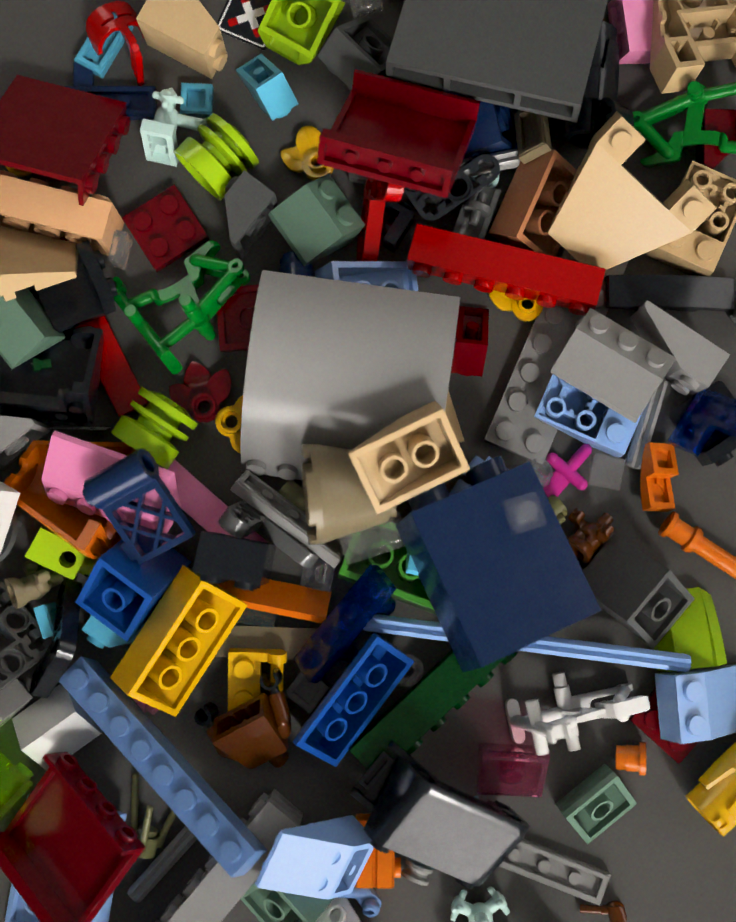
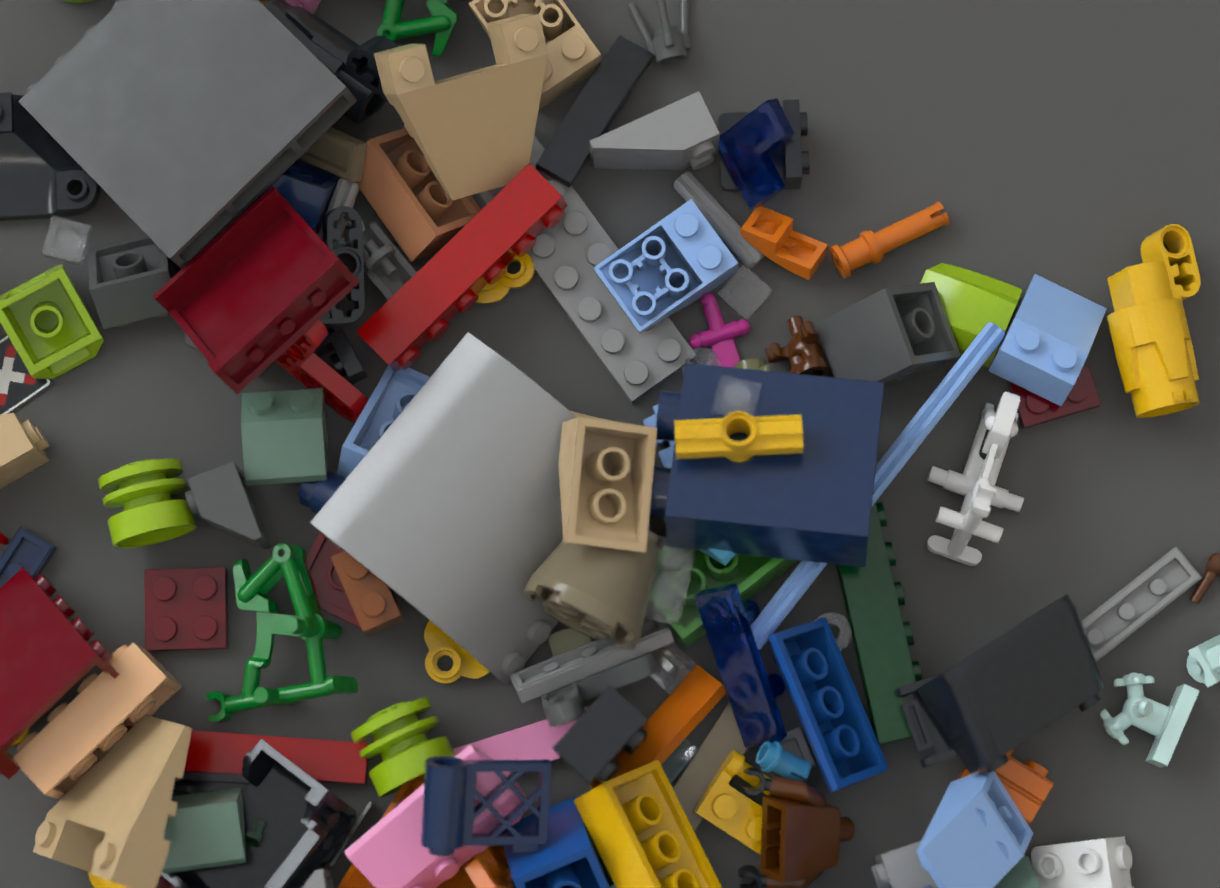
camera: 55 degrees left, 5 degrees down
black bracket [37,240,118,332] -> none
clear tile [108,230,133,270] -> none
light aqua piece [140,87,207,167] -> none
dark red plate [169,361,232,423] -> none
medium azure tile [180,83,214,118] -> none
medium azure slope [236,54,299,121] -> none
yellow plate [280,126,334,181] -> none
medium blue arm [338,887,381,917] -> none
light grey bush [401,857,434,886] -> none
dark red slope [451,306,489,377] -> none
clear pink slope [477,743,550,798] -> none
light grey slope [550,308,676,423] -> none
sand green slope [555,763,637,845] -> none
orange piece [615,742,646,776] -> none
none -> dark orange brick [330,551,404,637]
none -> yellow piece [675,411,803,462]
none -> dark azure pin [756,741,811,781]

